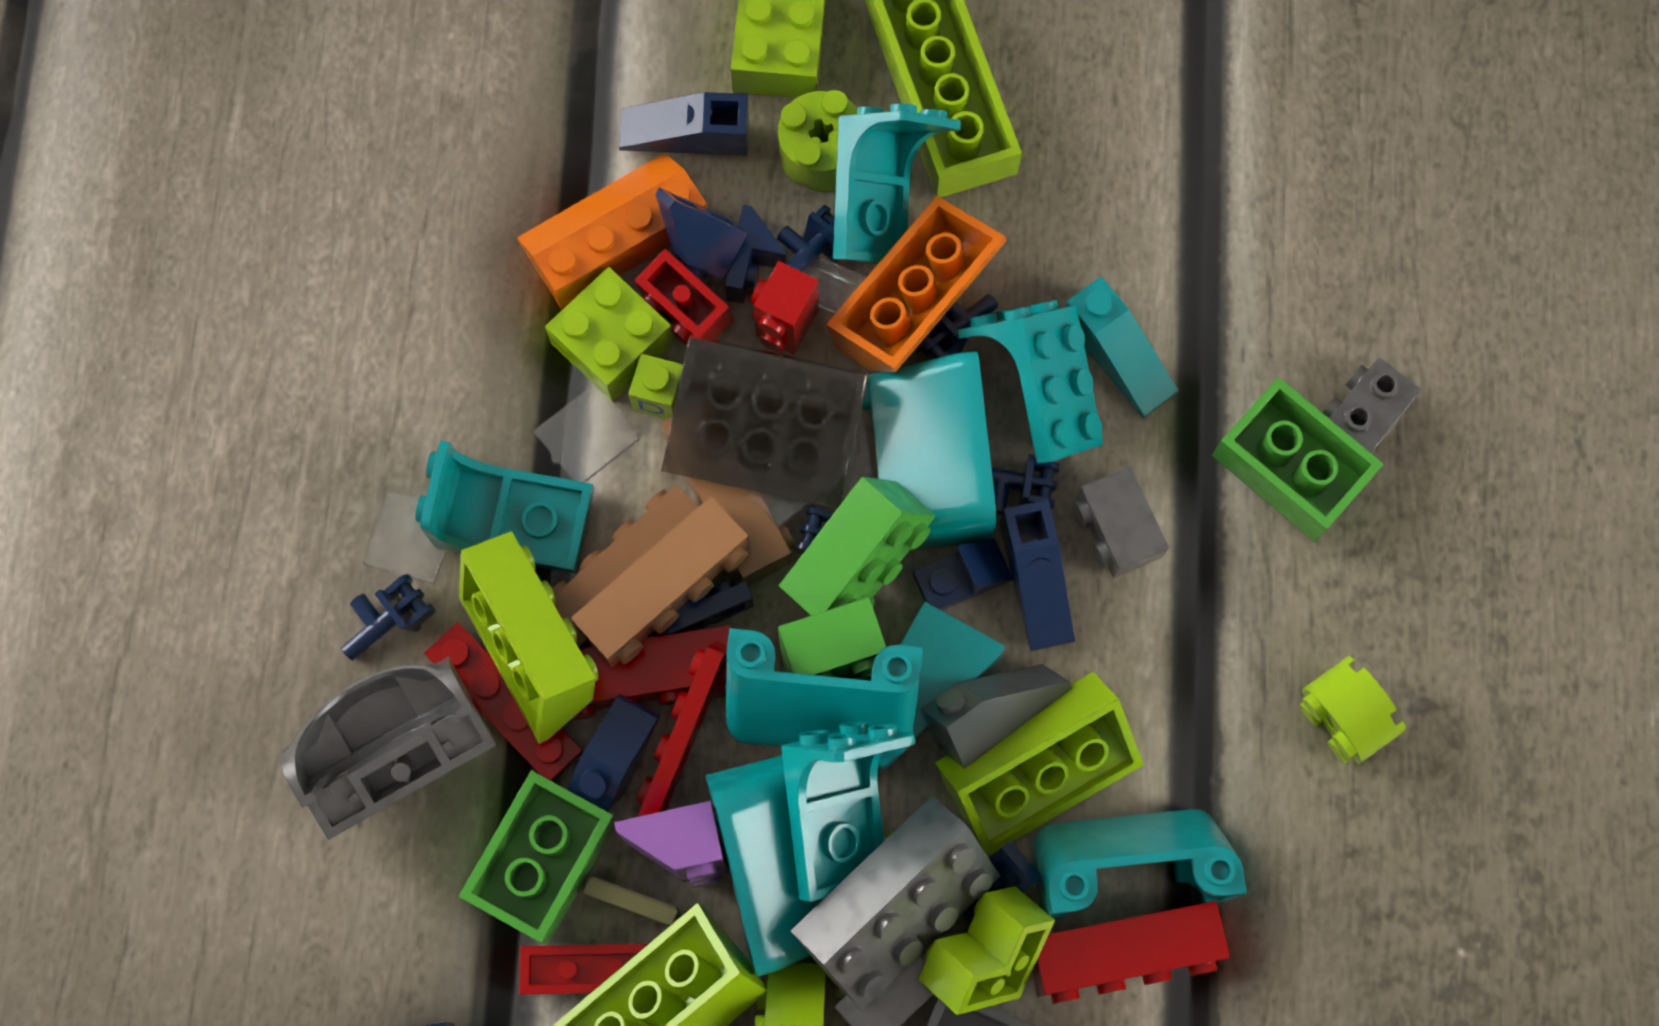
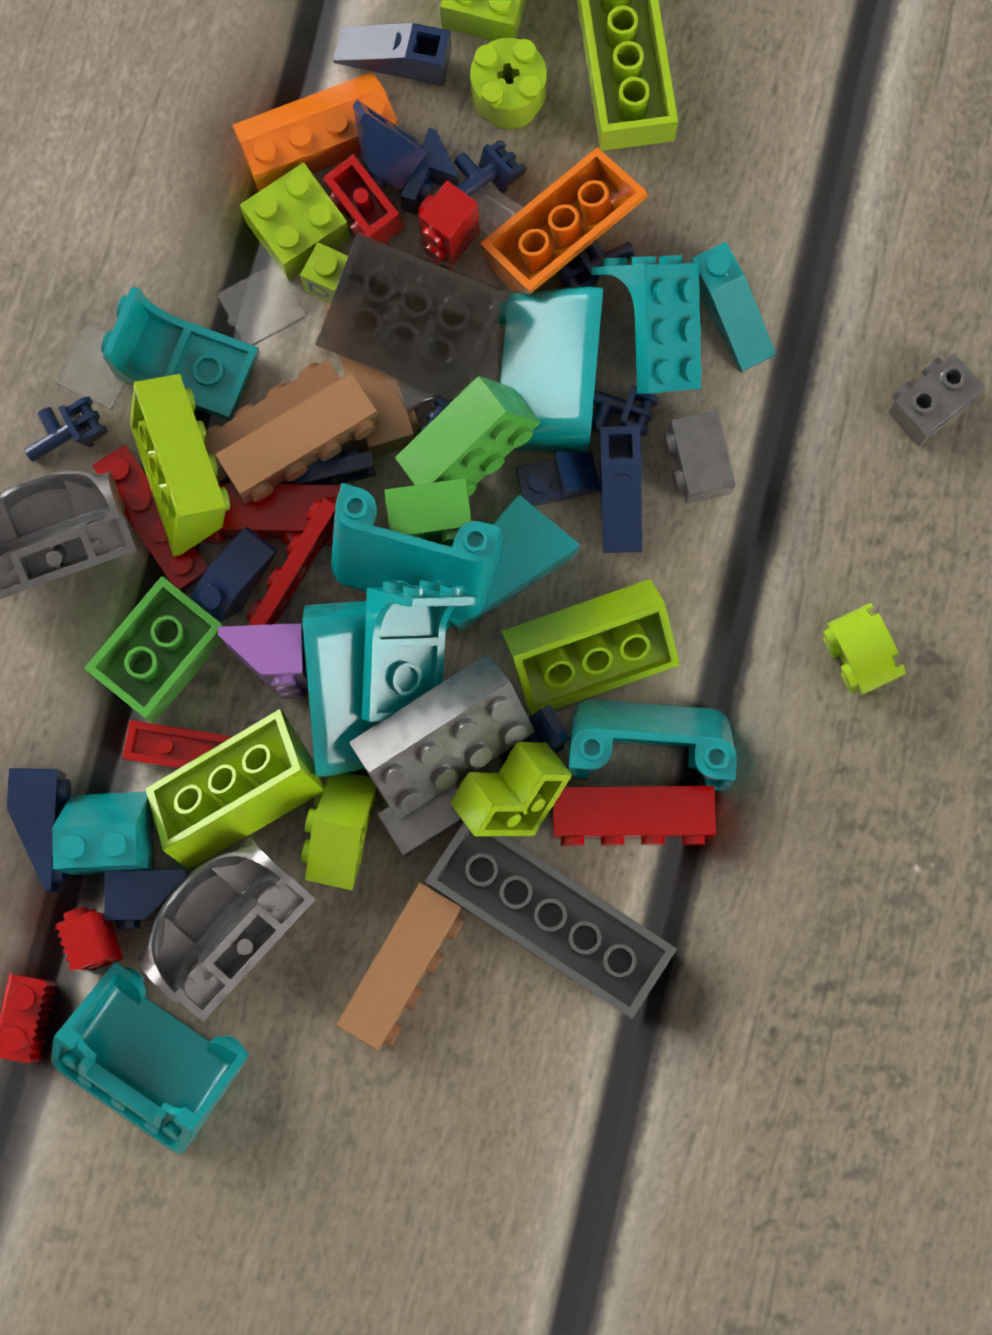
camera: 15 degrees right, 5 degrees up
olive tile [583,876,681,927] -> none
teal bracket [833,104,961,264] -> none
dark grey slope [921,664,1072,769] -> none
bright green brick [1211,377,1384,542] -> none

